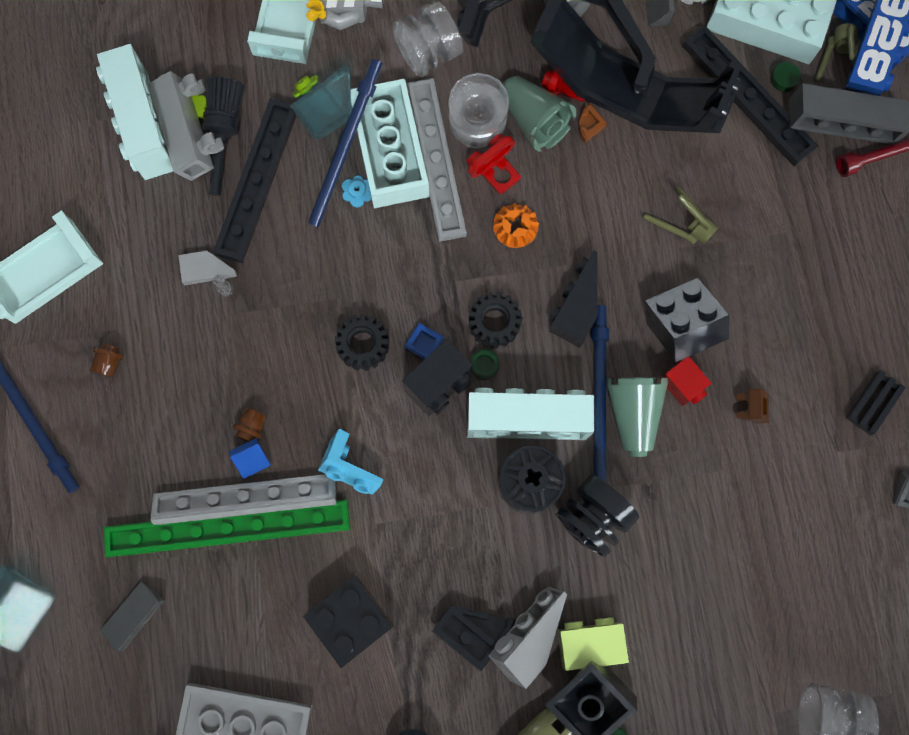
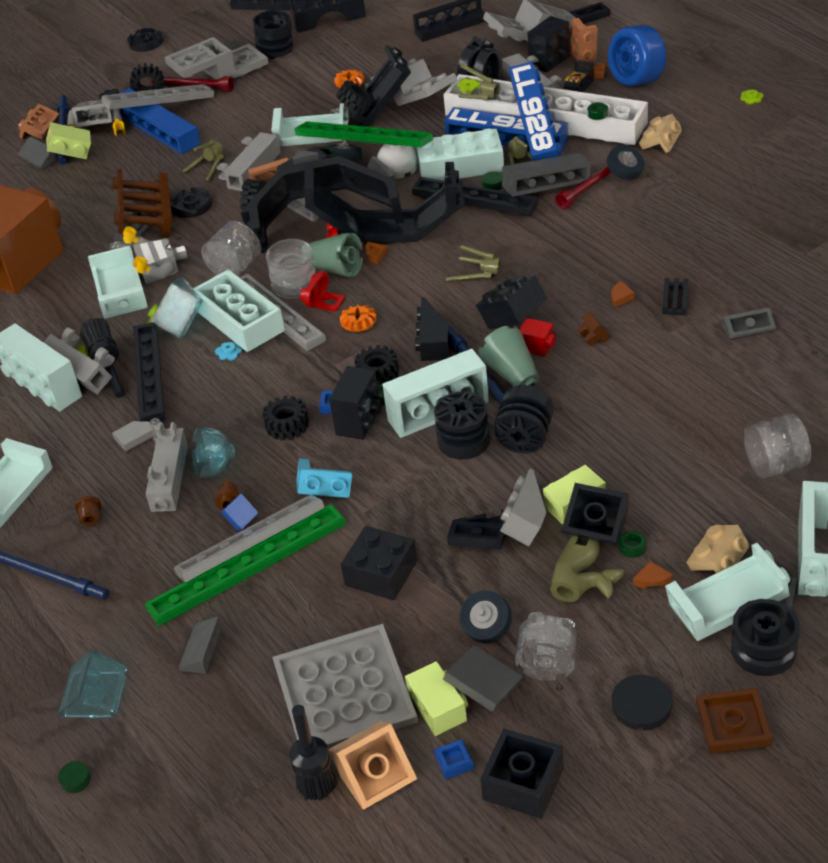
camera: 20 degrees left, 35 degrees down
dark blue bar [308,58,383,227] -> none
none -> light grey brick [146,422,188,512]
none -> clear light blue cylinder [192,427,235,478]
none -> dark orange tile [611,281,635,307]

